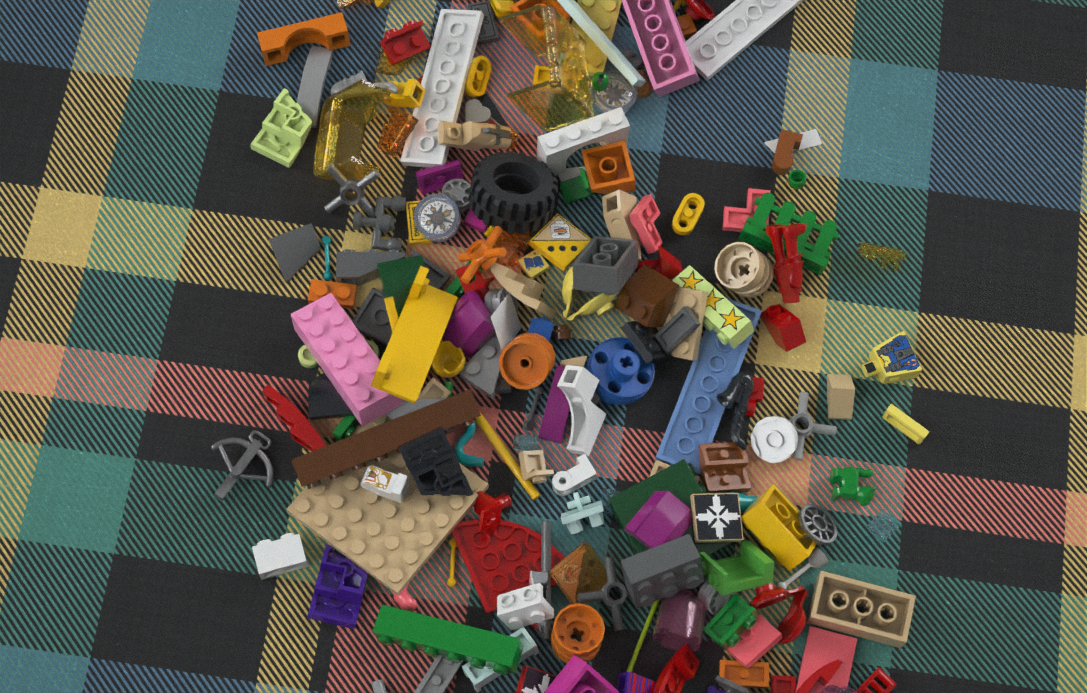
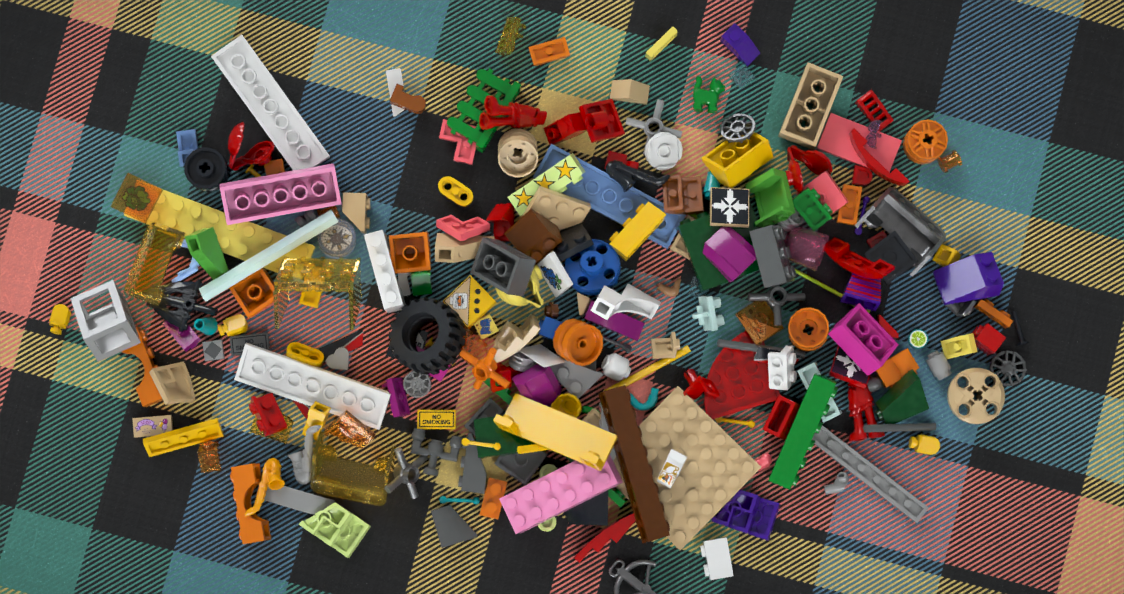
camera: 75 degrees left, 15 degrees up
black slope [398,426,473,496] -> none
clear piece [414,194,461,242] -> none
tan plate [438,121,518,151] -> none
clear light blue tile [513,434,538,451] -> none
white leg [552,454,597,496] -> none
green hinge [591,72,609,91] -> none
dark grey tile [654,306,701,354] -> none
hinge [777,547,829,589] -> none
green hinge [788,170,807,190] -> none
torso [862,331,922,384] -> none
none -> light orange piece [244,458,285,516]
none -> tan slope [342,193,371,234]
none -> yellow hinge [461,438,501,450]
none -> orange plate [528,37,570,66]
none -> white tile [537,251,573,298]
none -> red plate [579,99,625,143]
none -> white head [601,353,631,381]
none -> yellow slope [609,202,666,261]
none -> medium nougat animal [657,278,681,297]
none -> dark purple slope [720,23,760,67]
none -> red brick [762,395,800,440]

